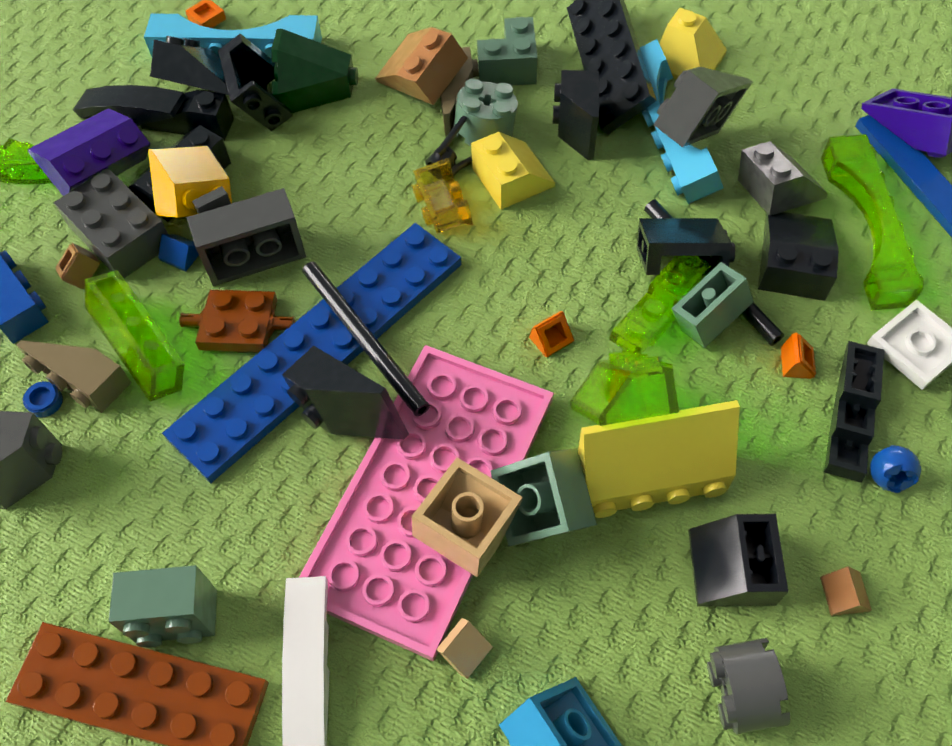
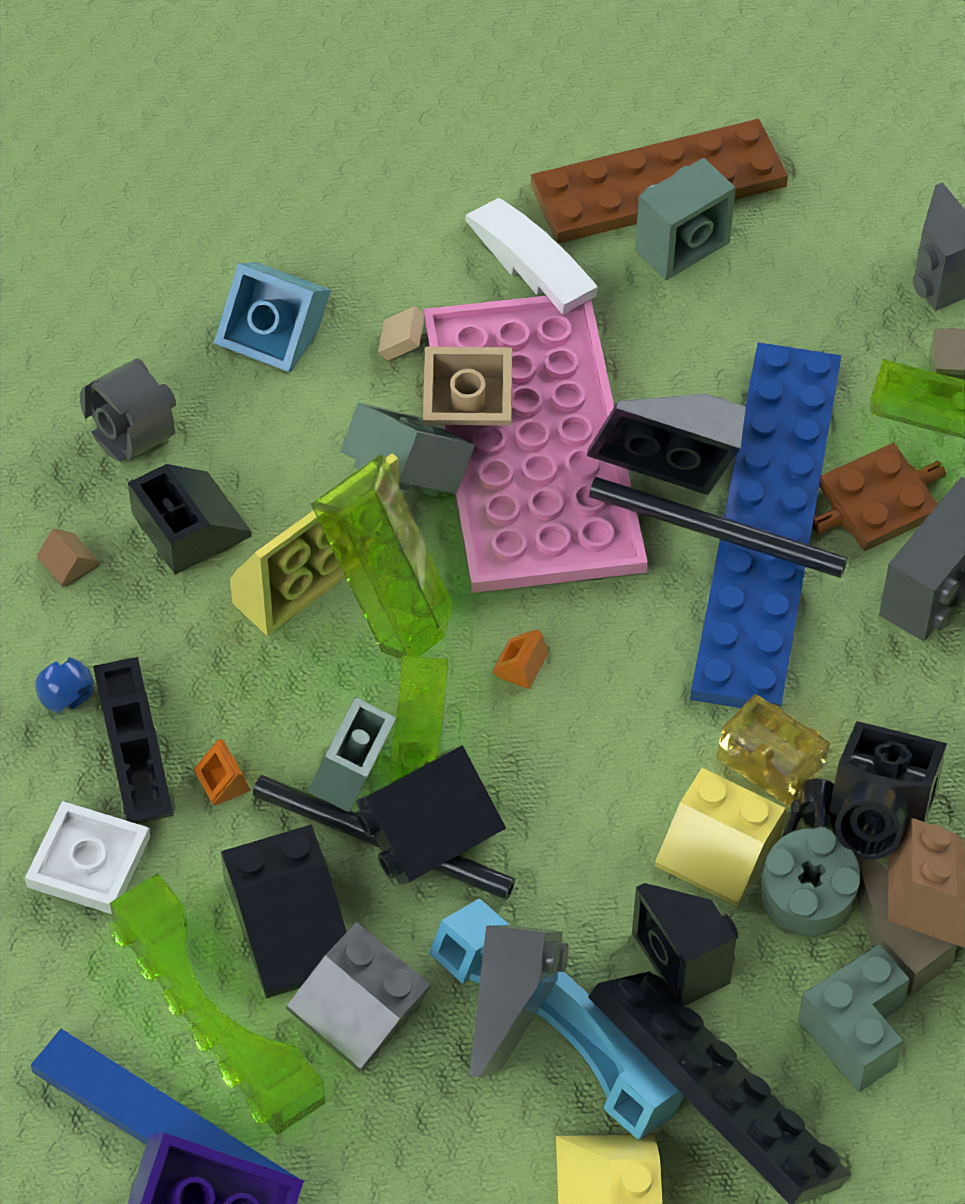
camera: 145 degrees right, 5 degrees down
none -> black brick [829,721,947,859]

